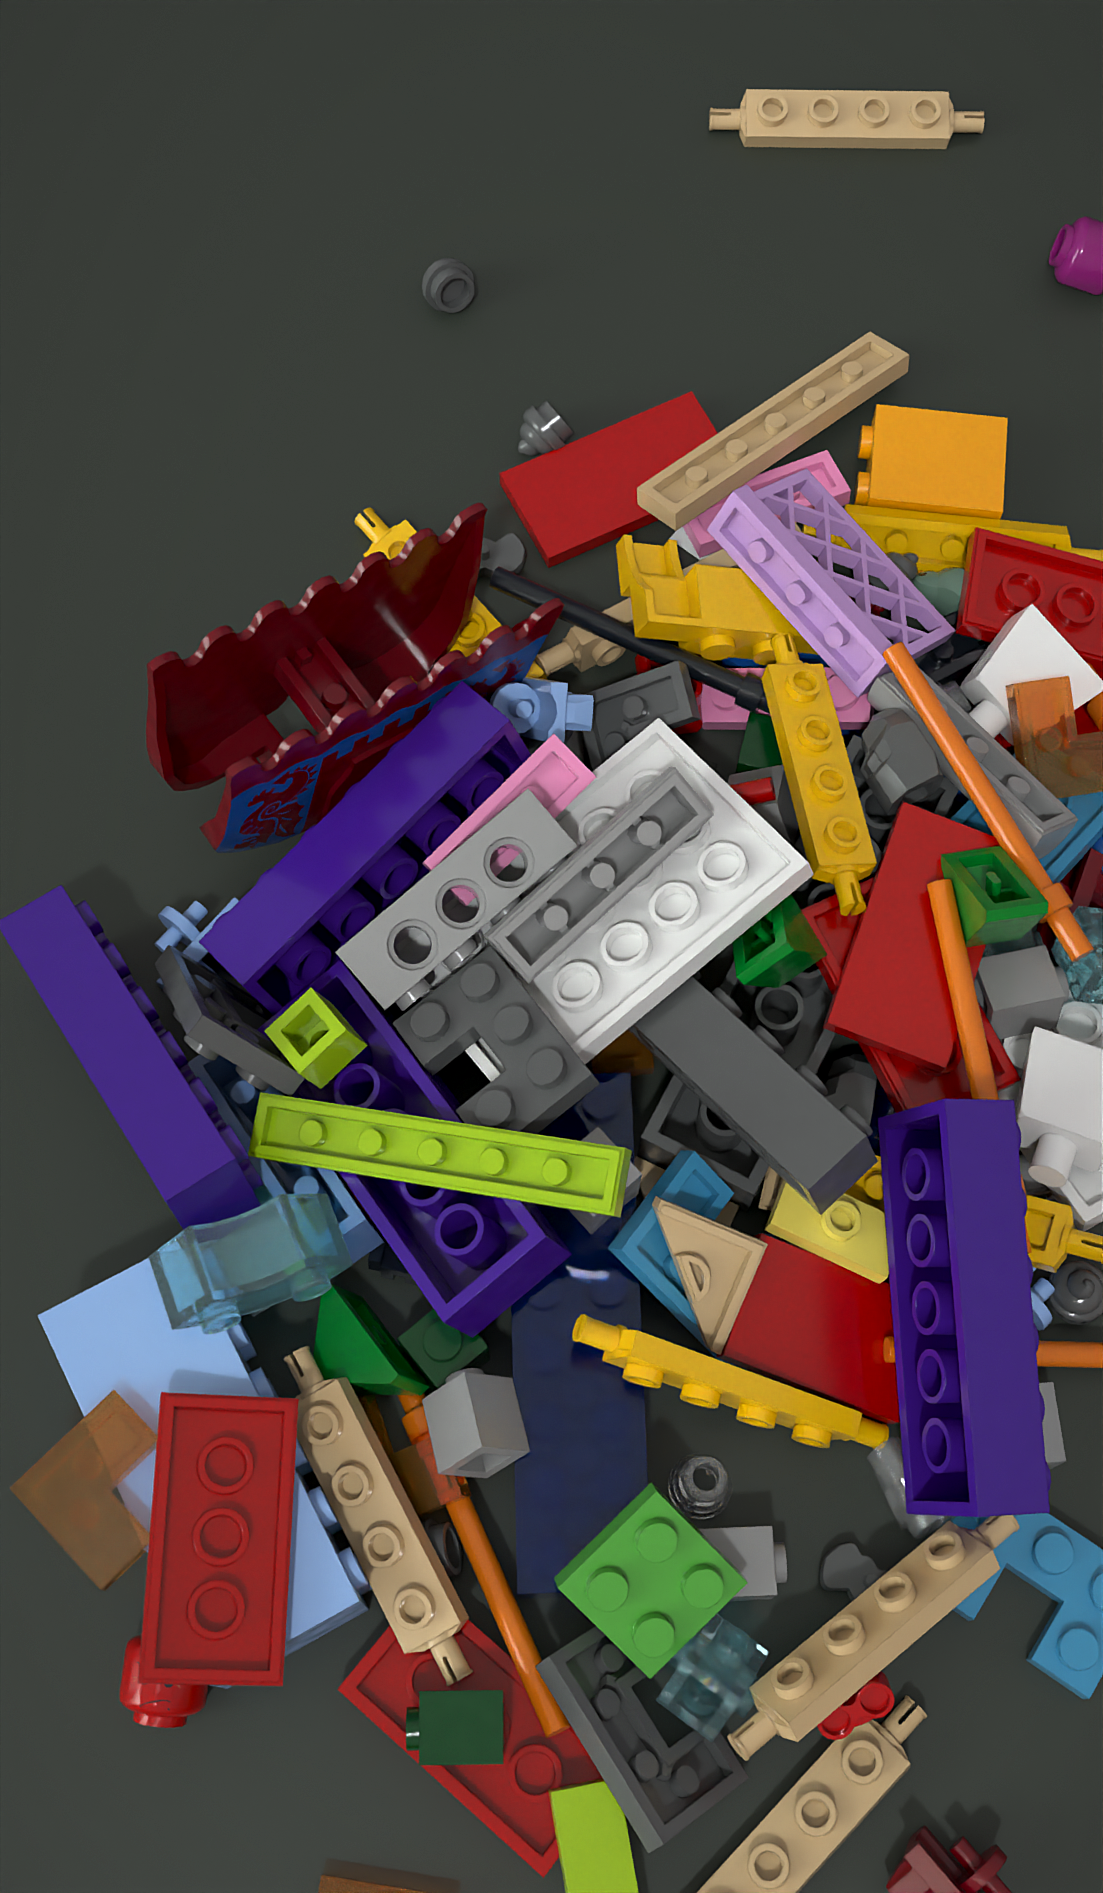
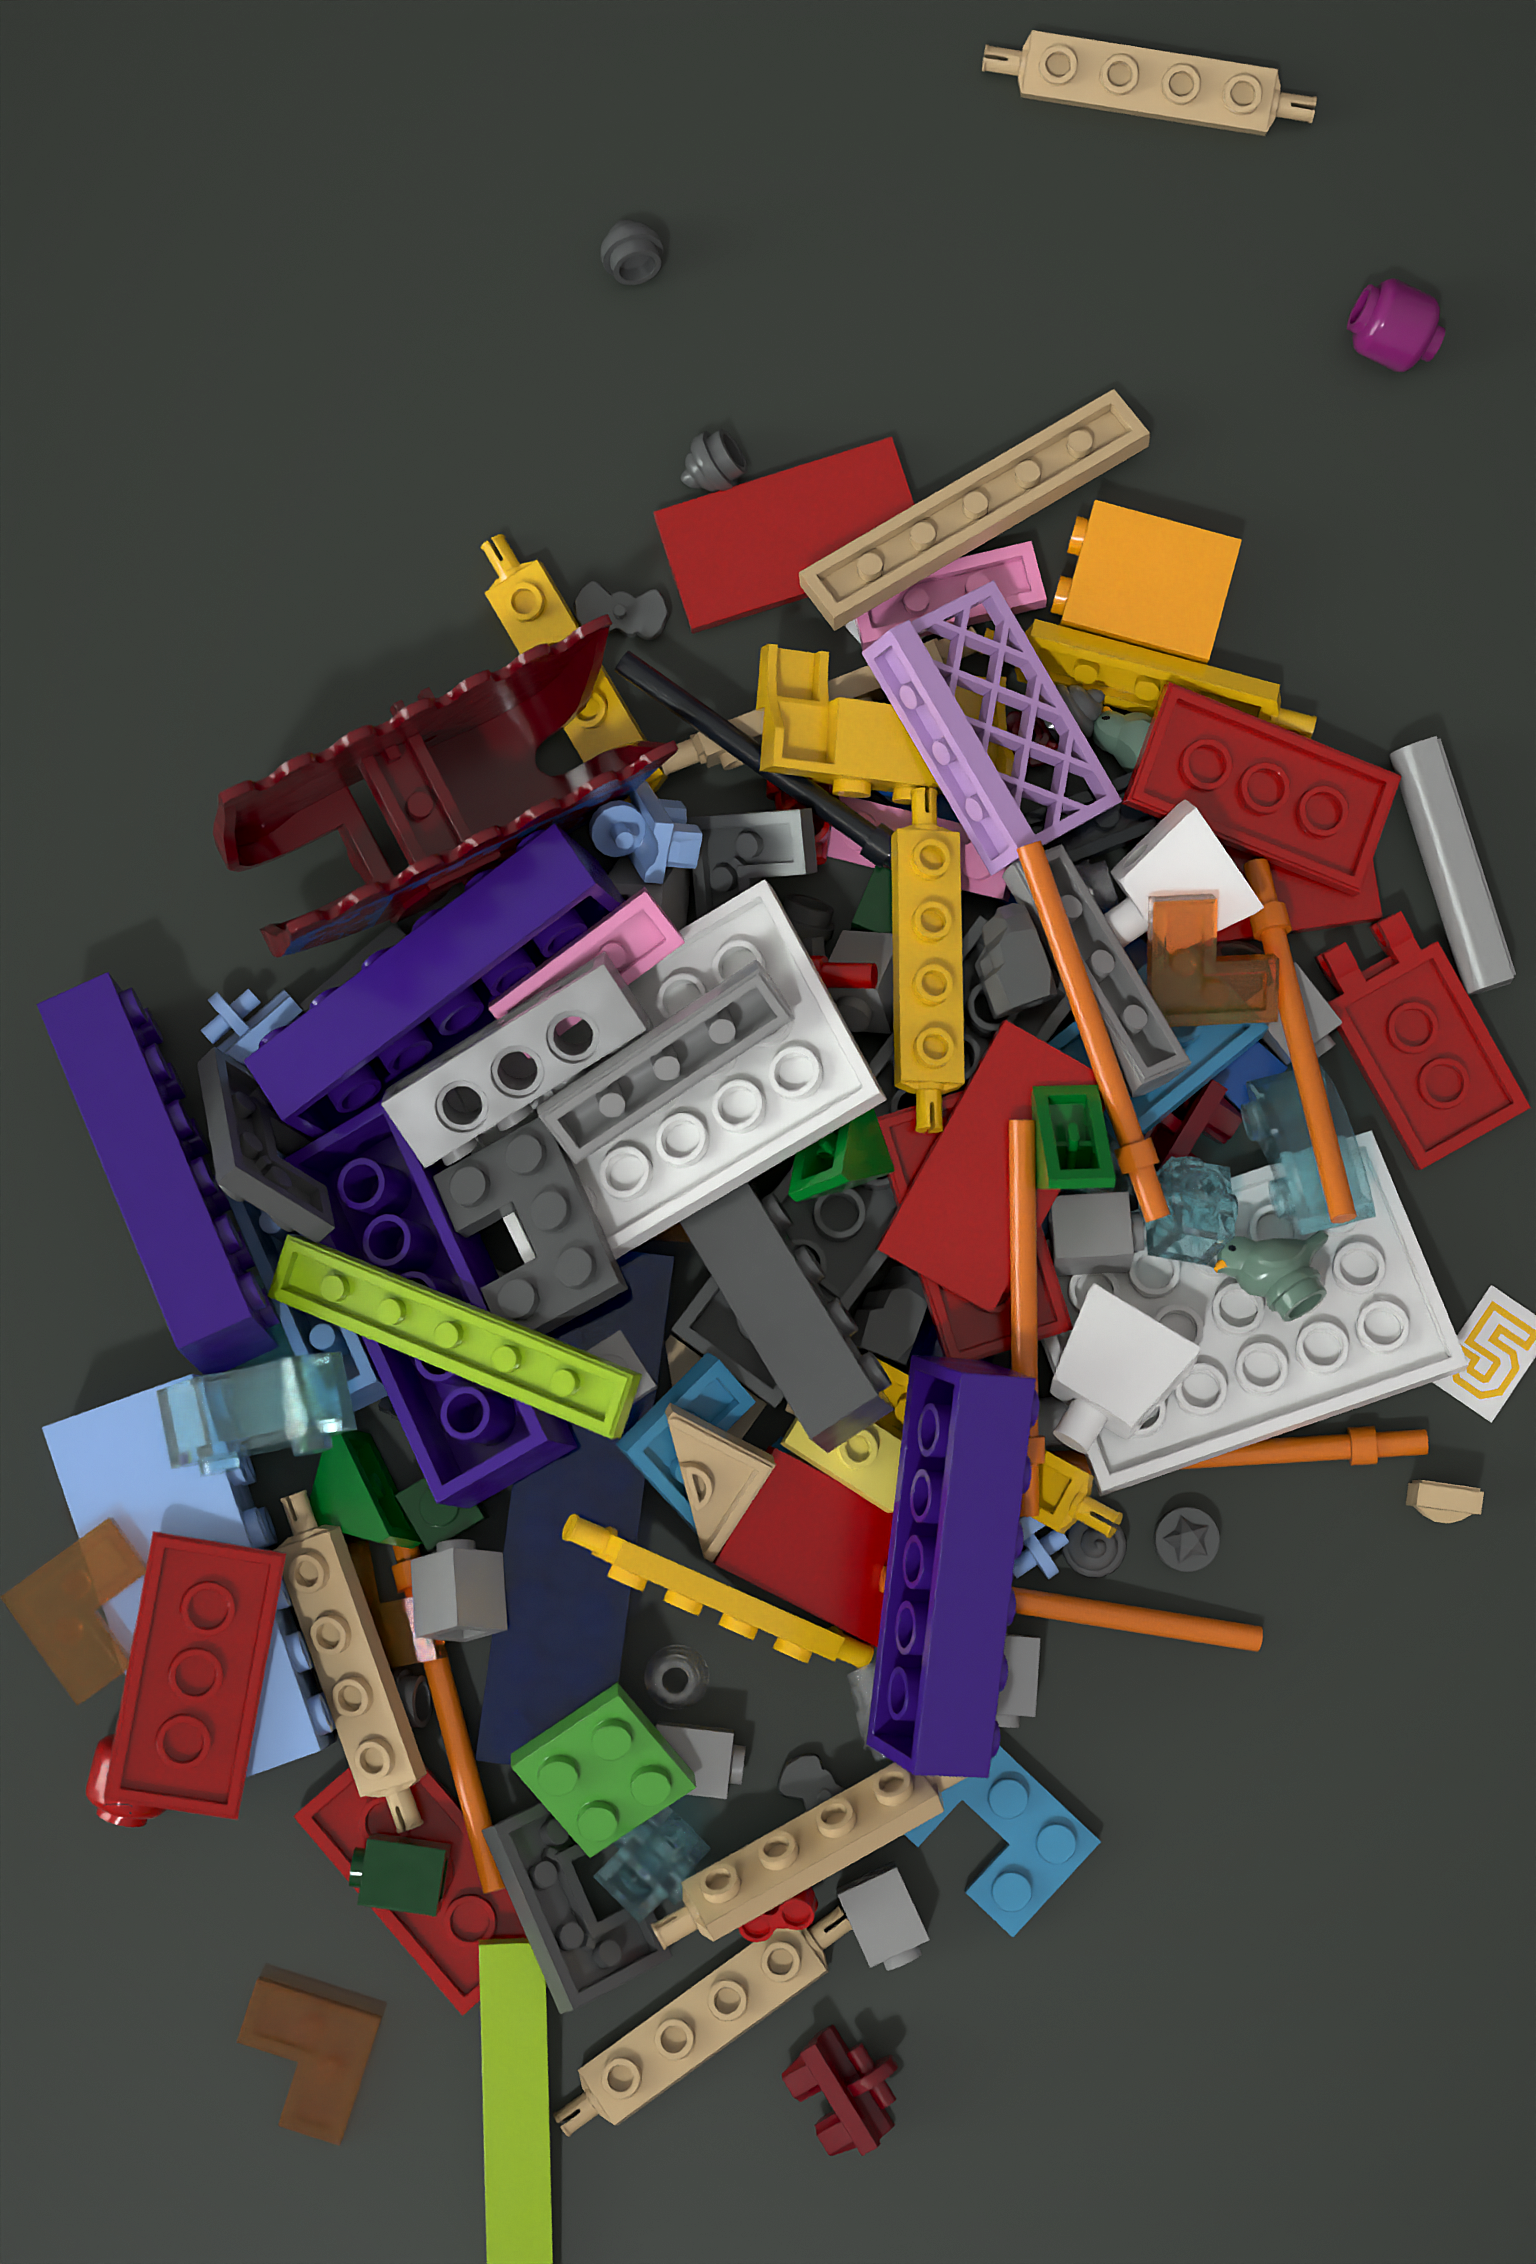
camera: 10 degrees right, 15 degrees up
lime plate [264,988,368,1089] -> none
none -> light grey brick [836,1861,930,1971]

